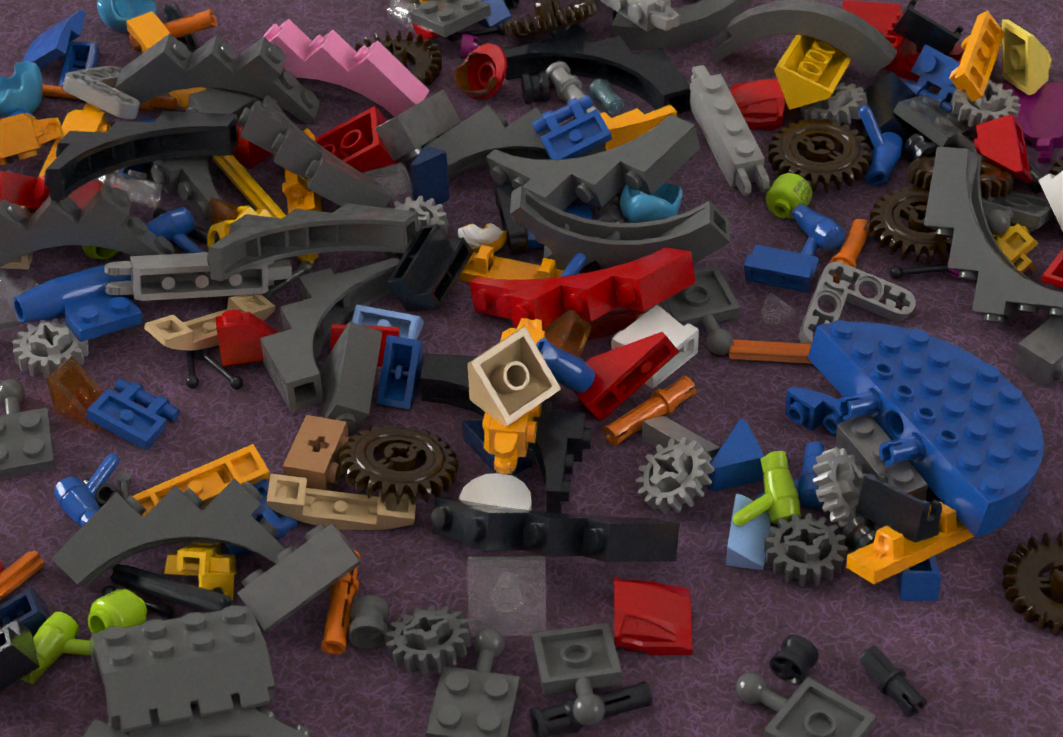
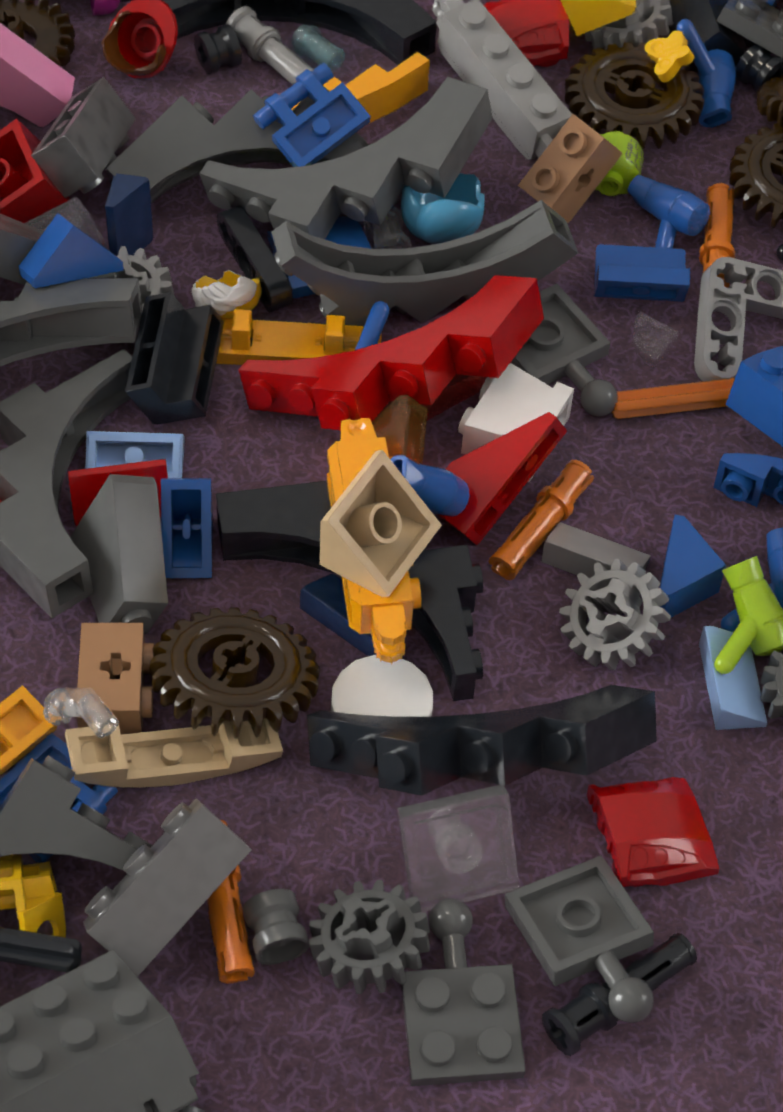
camera: 20 degrees left, 10 degrees up
none -> blue slope [19,213,124,288]
none -> clear arm [43,688,119,738]
none -> medium nougat brick [518,114,623,223]
none -> yellow piece [645,30,694,82]

